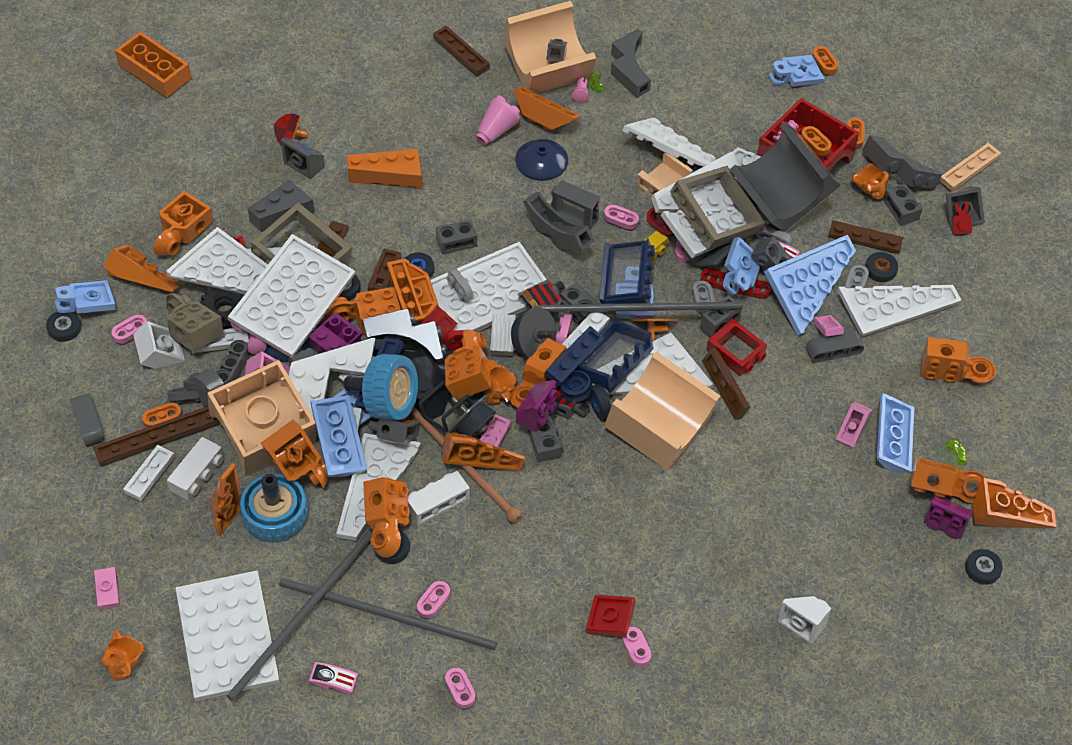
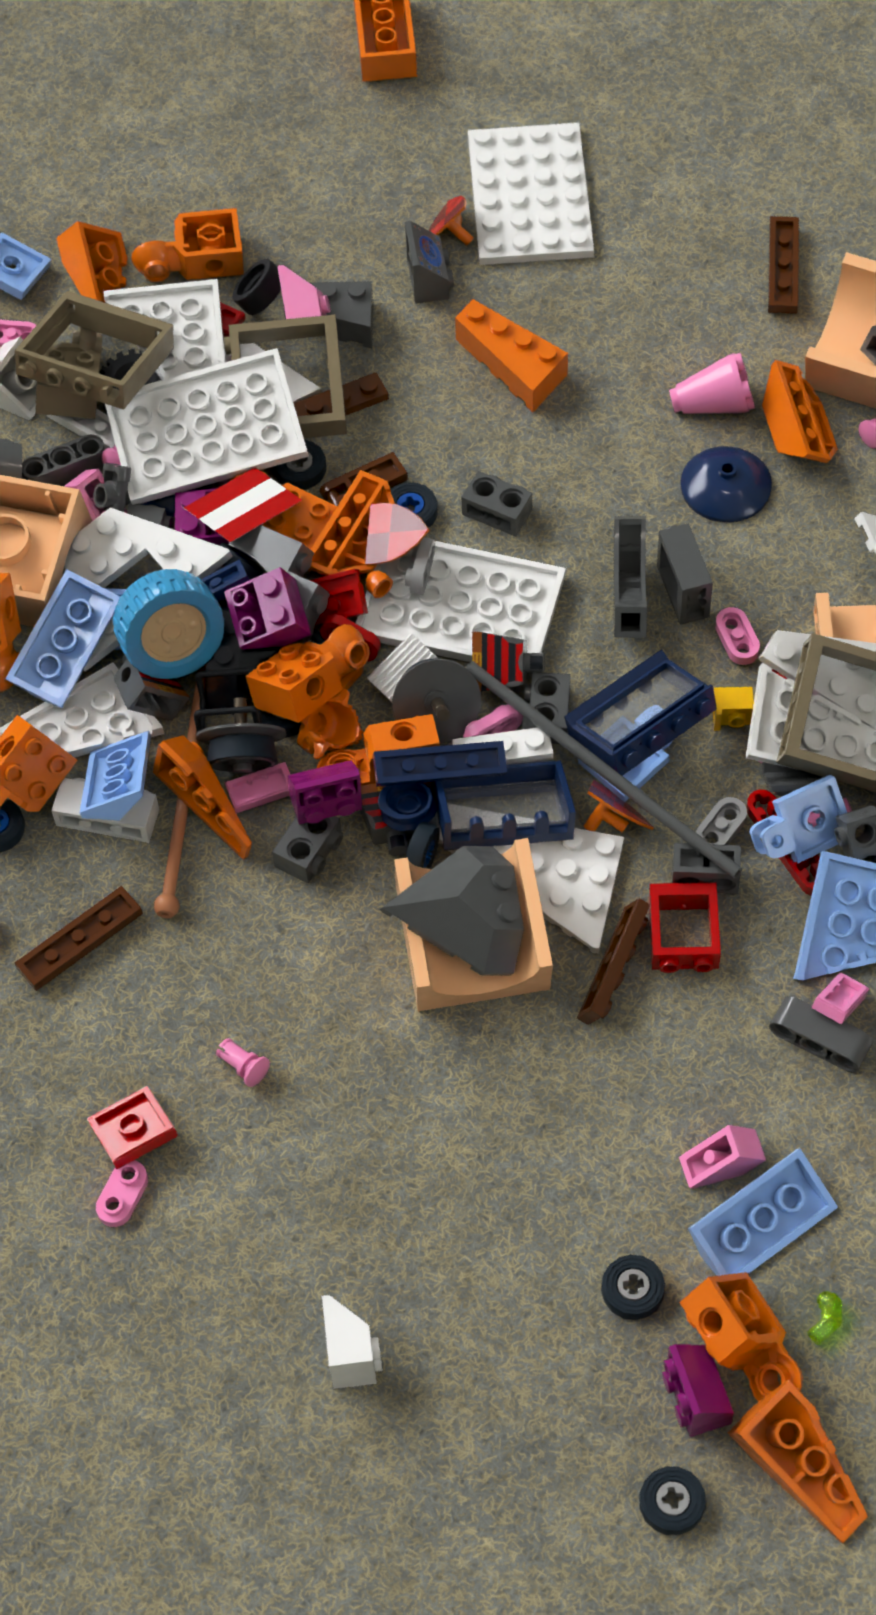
camera: 50 degrees right, 5 degrees up
none -> dark tan window [15,291,174,410]
none -> reddish brown plate [15,886,143,991]
none -> light blue slope [79,730,151,821]
none -> dark grey plate [93,463,131,512]
none -> red sticker [184,467,302,542]
none -> bright pink pin [216,1038,270,1087]
none -> magenta slope [224,567,311,649]
none -> black tyre [232,259,281,315]
none -> bright pink slope [277,265,330,319]
none -> shield [365,503,430,565]
none -> orange hinge [366,570,393,598]
none -> dark grey wedge [379,846,524,975]
none -> white plate [468,123,594,265]
none -> black bush [601,1255,665,1320]

